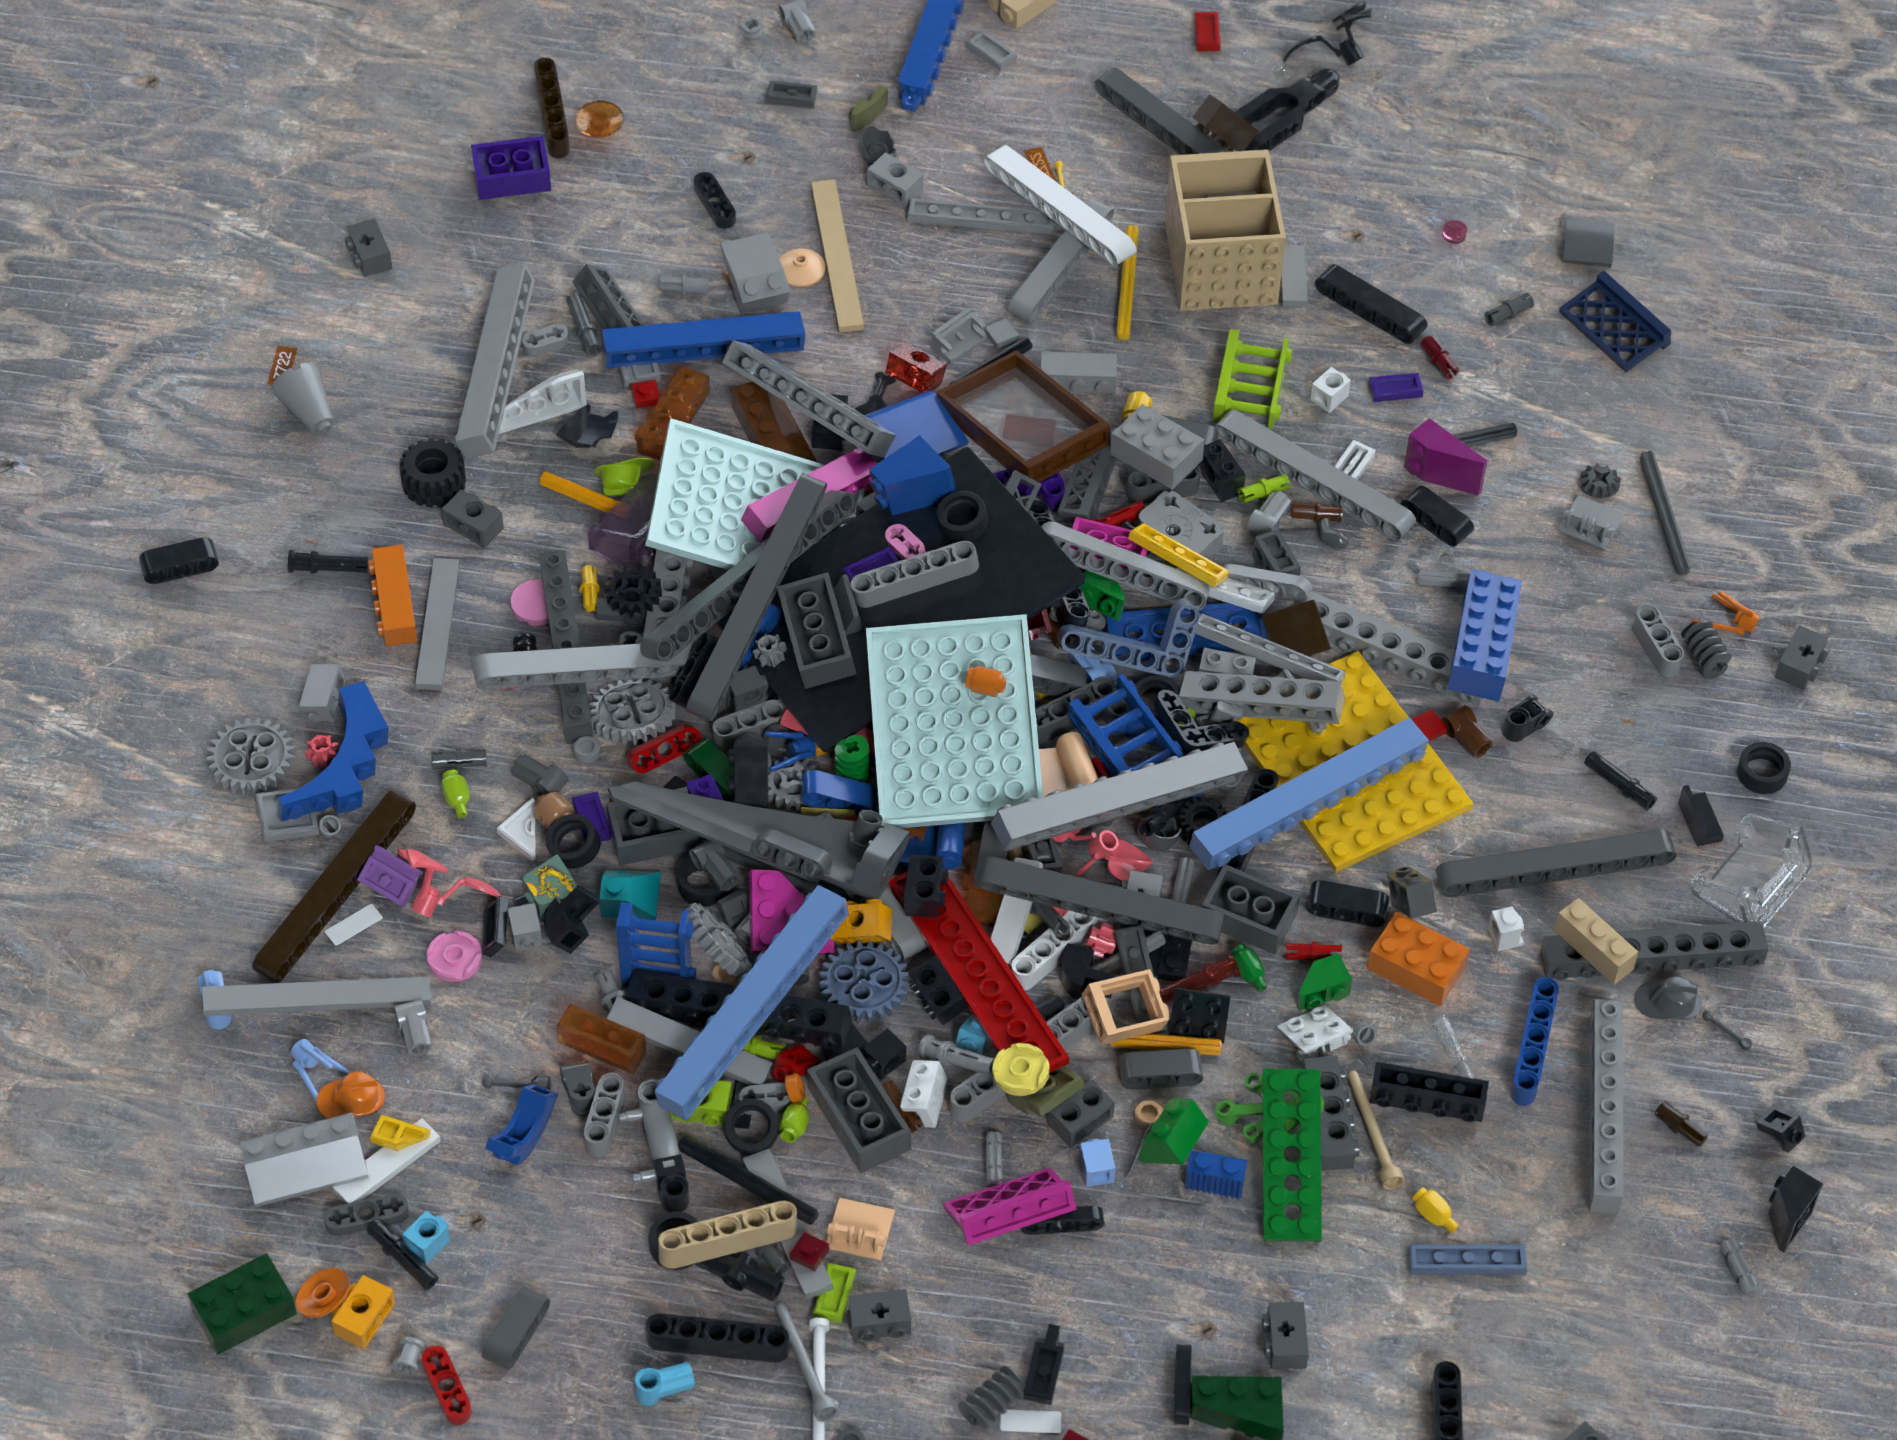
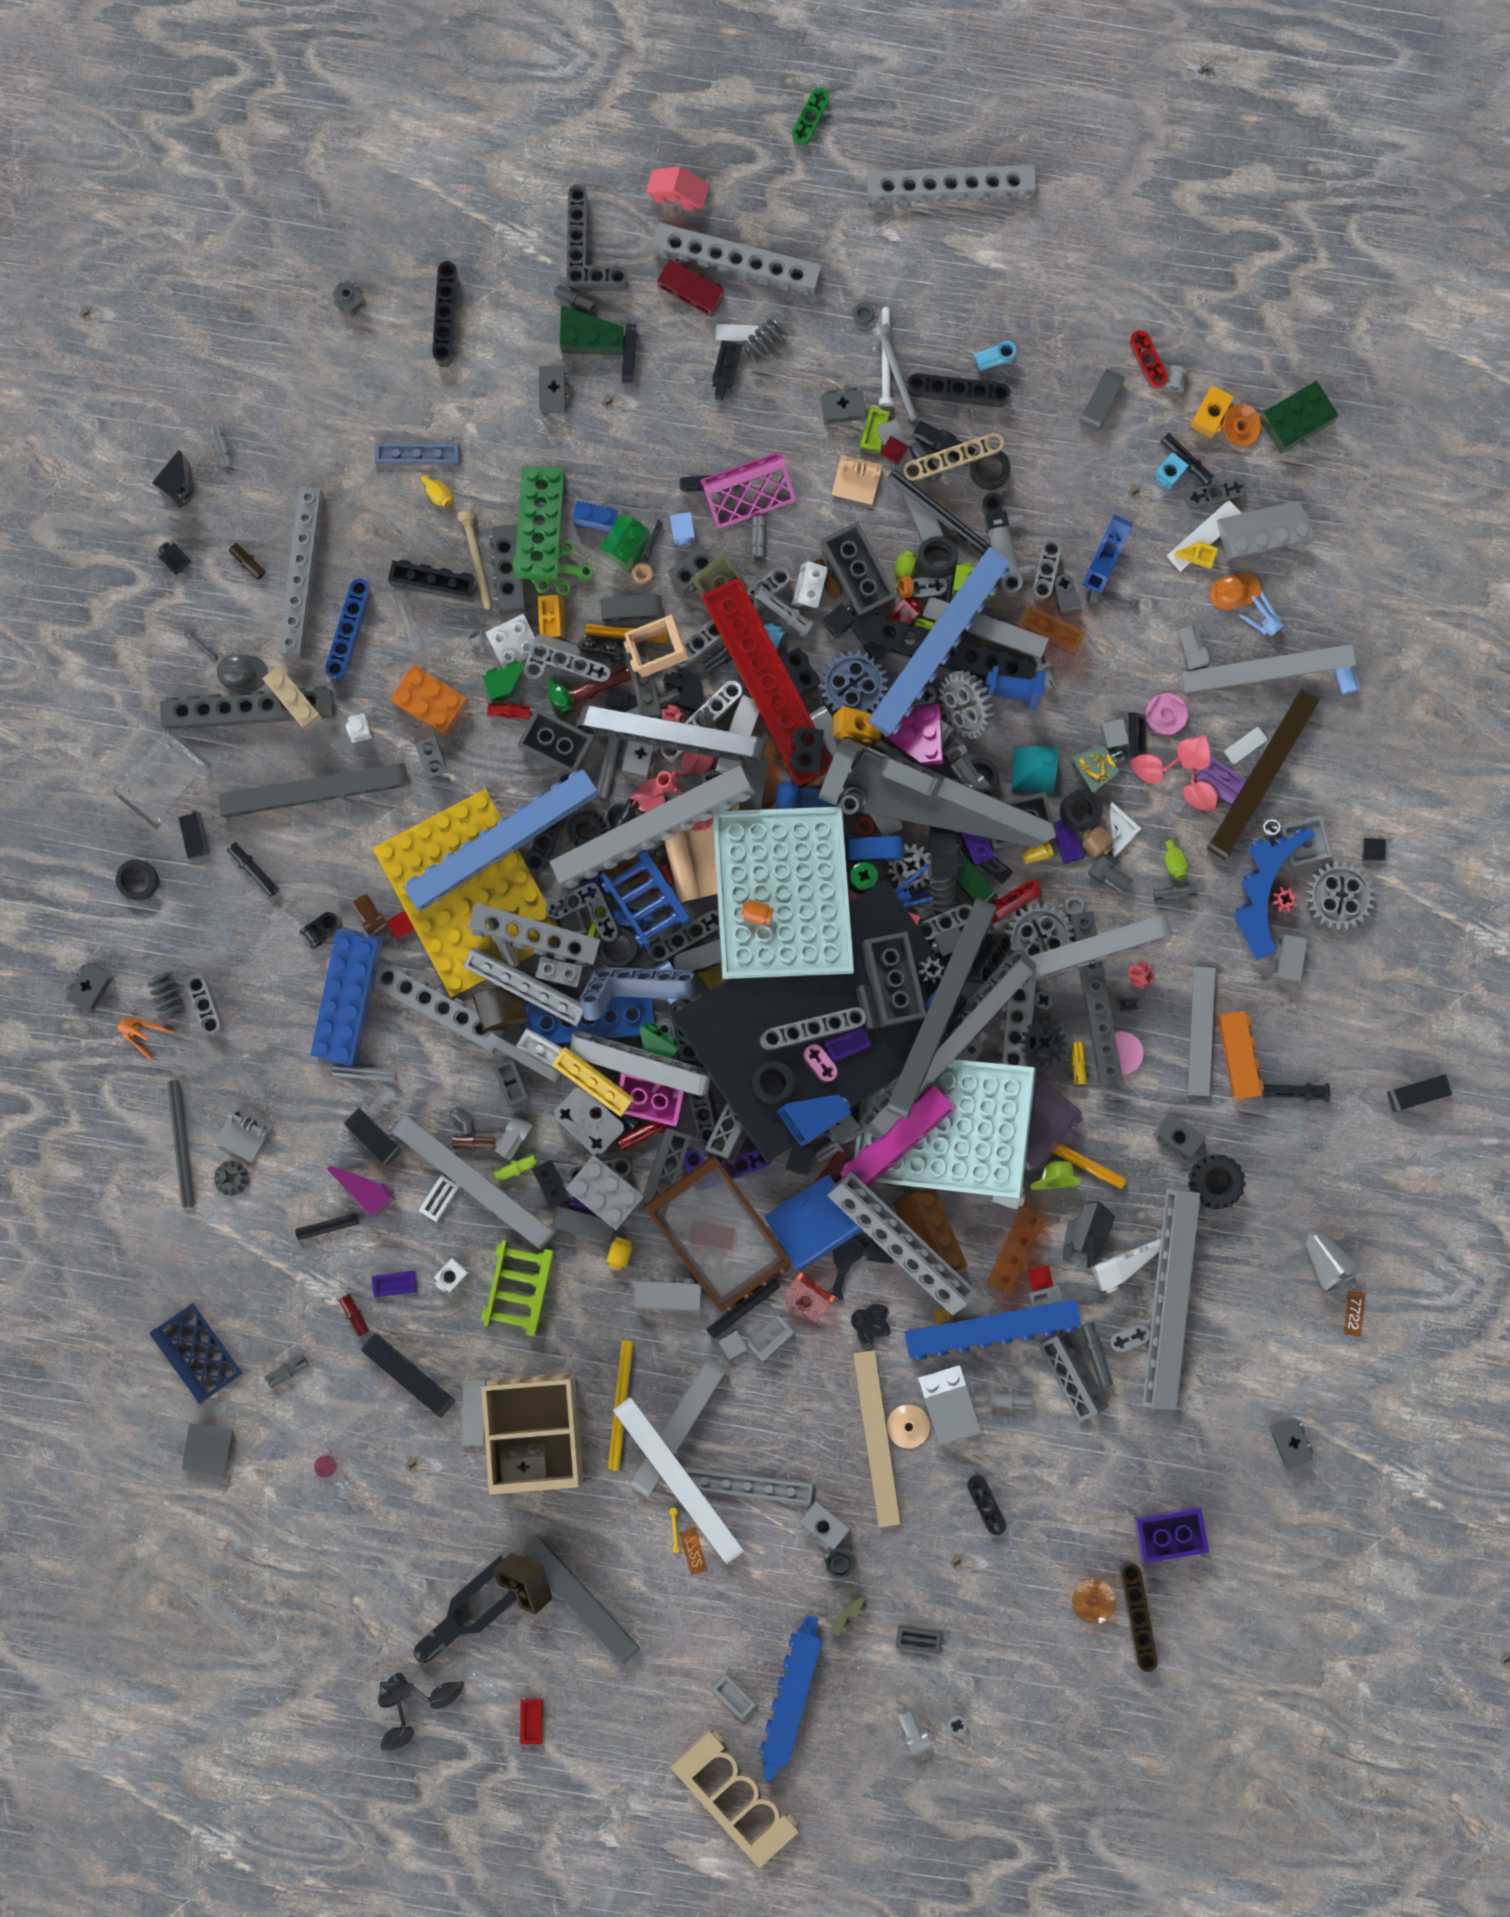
camera: 175 degrees left, 30 degrees up
black brick [545,885,600,954] -> none
light yellow tile [992,1043,1049,1096] -> none
light grey tile [1209,700,1244,724] -> none
black beam [1306,880,1389,927] -> none
none -> light grey beam [524,635,612,682]
none -> light orange hinge [538,595,567,641]
none -> black plate [851,1304,891,1346]
none -> black plate [1362,838,1386,861]

